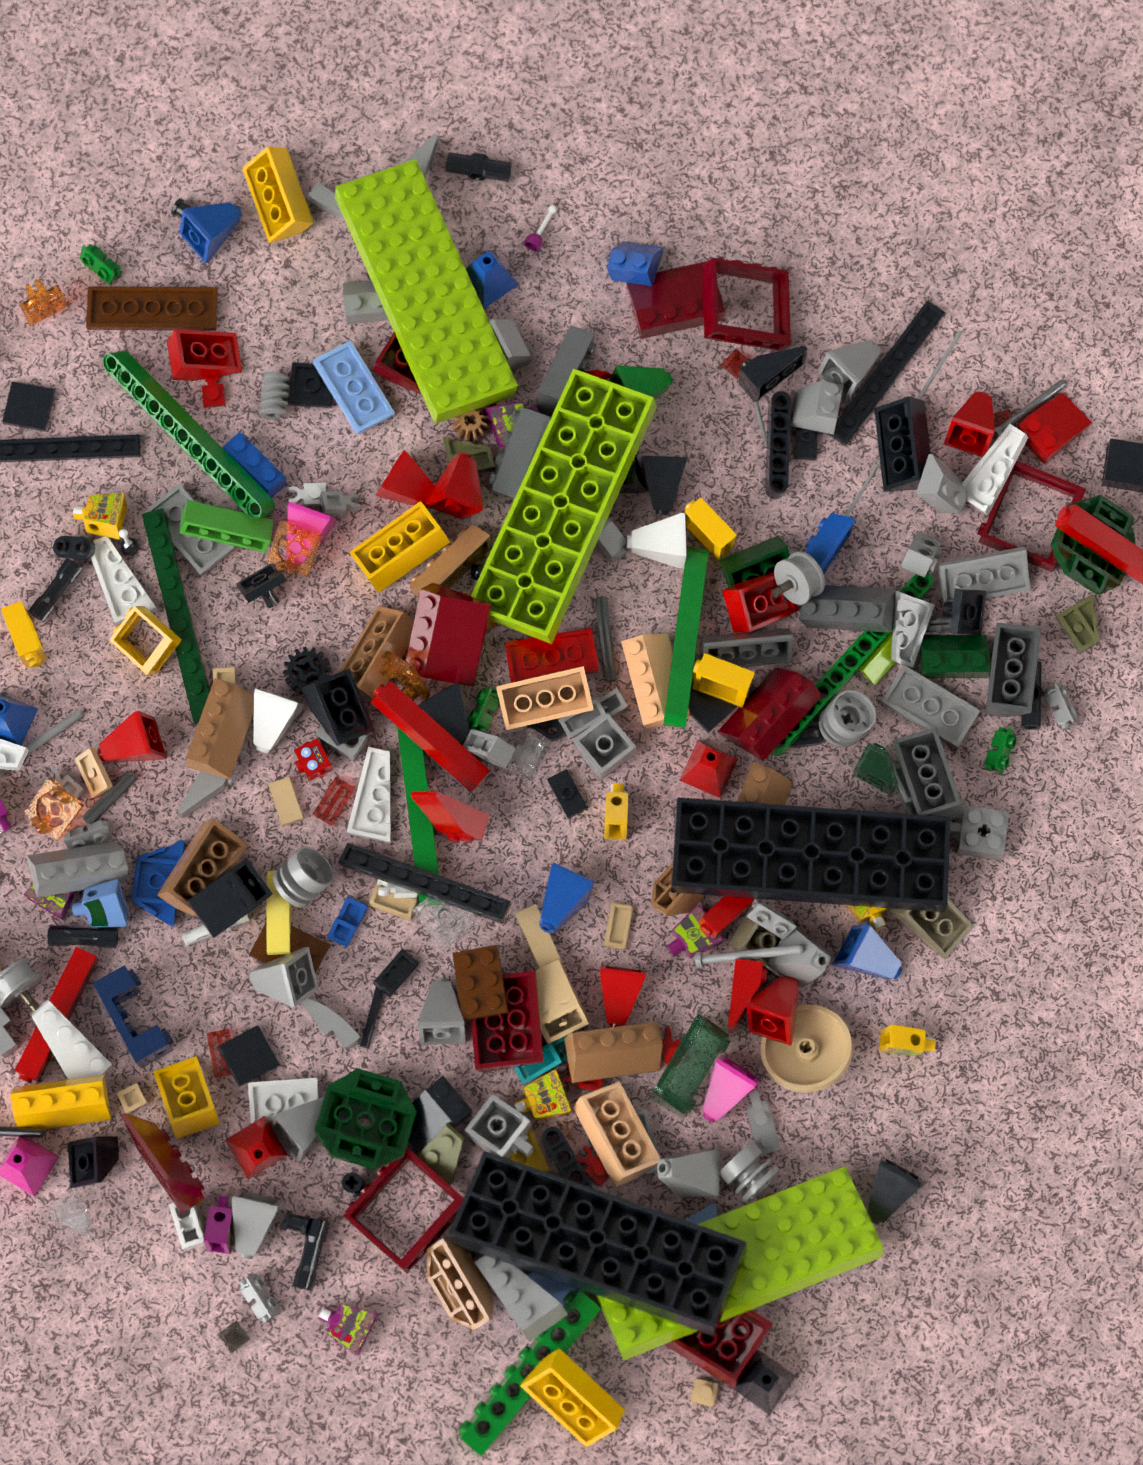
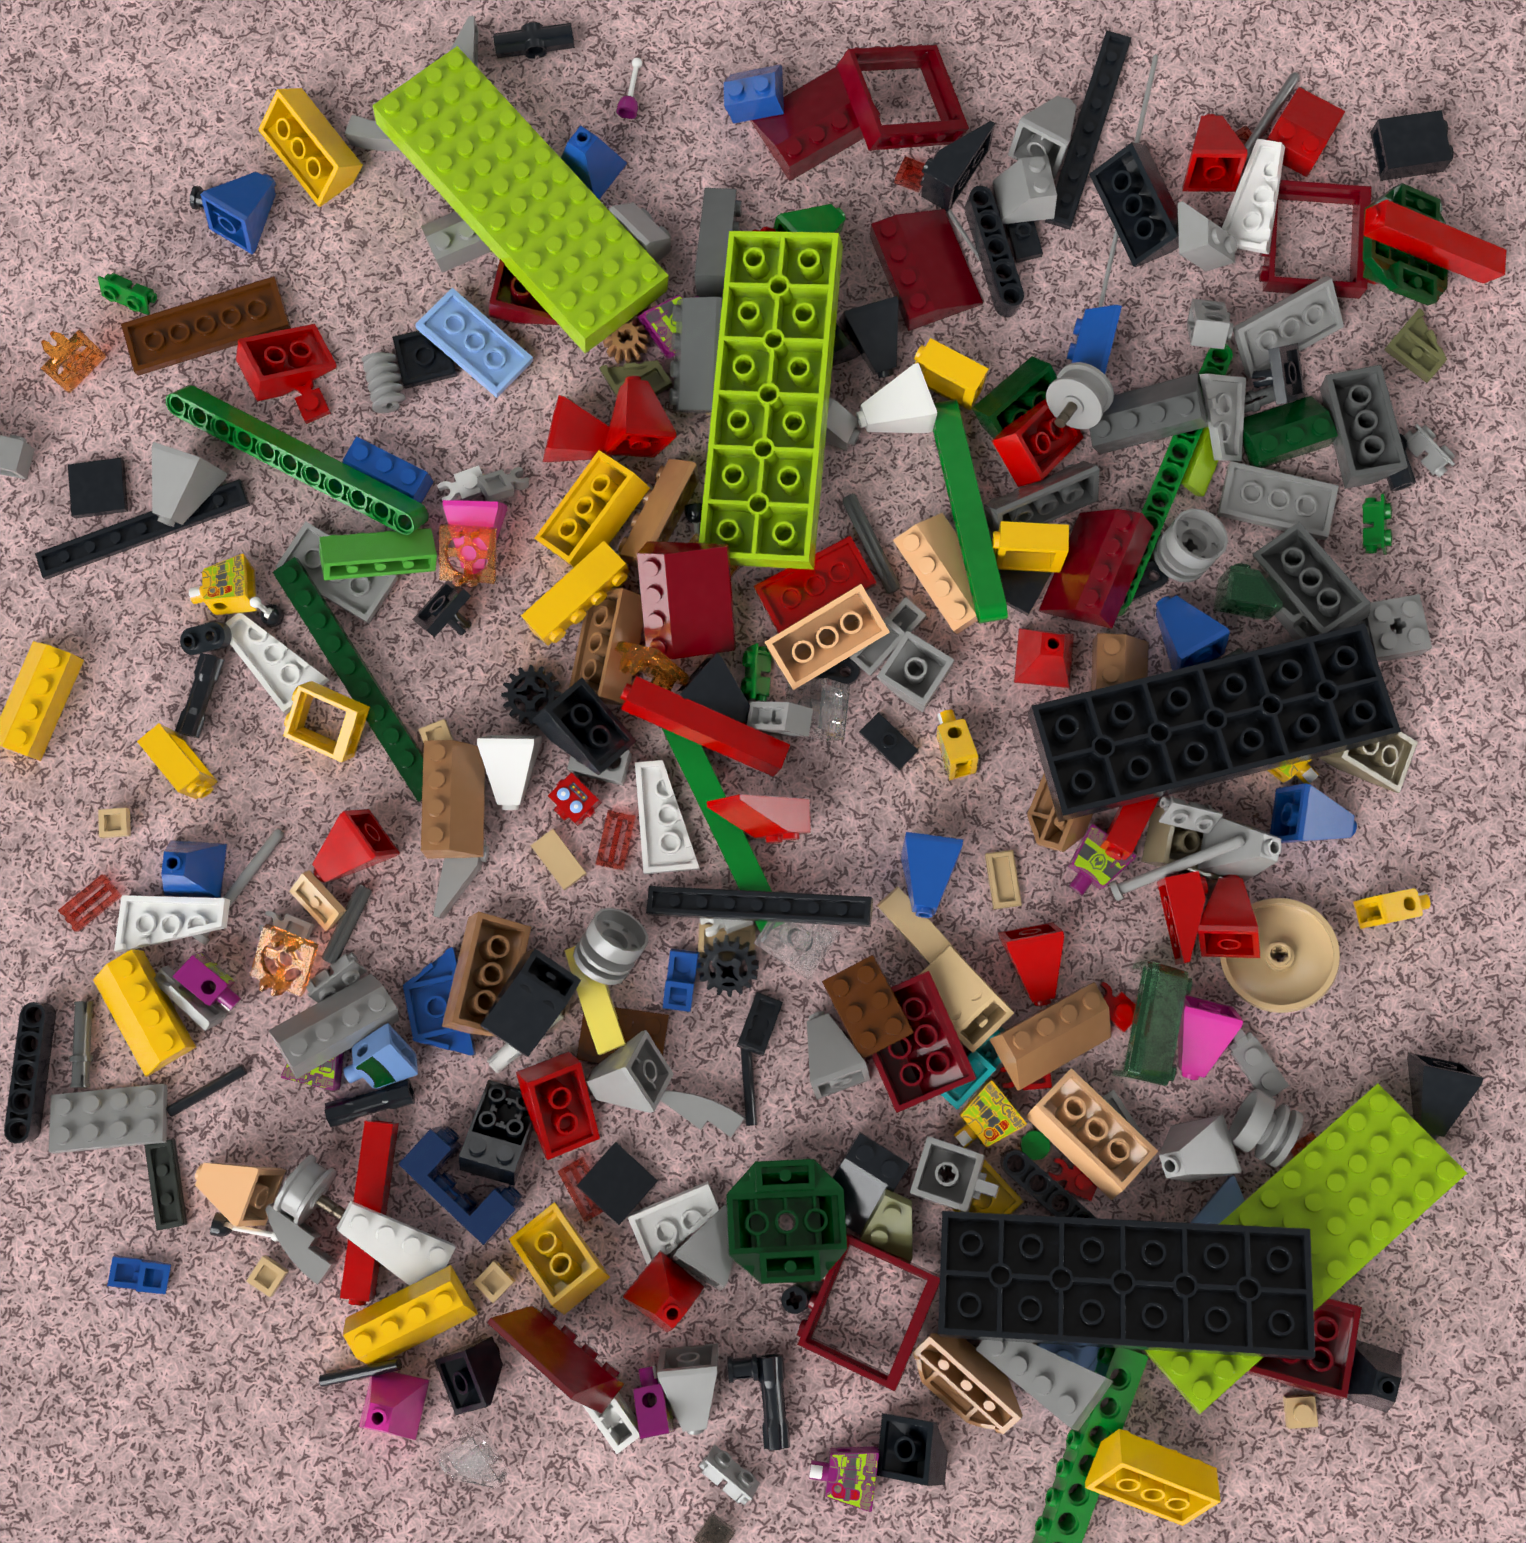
camera: 10 degrees left, 5 degrees up
none -> light grey slope [152,442,228,527]
none -> black slope [459,1080,534,1186]
none -> red slope [516,1051,600,1160]
none -> yellow slope [521,541,630,646]
none -> black gear [697,935,759,997]
none -> dark red slope [870,209,983,331]
none -> black slope [876,1413,948,1486]
none -> green tile [1020,1130,1050,1160]
none -> blue slope [1156,595,1230,671]

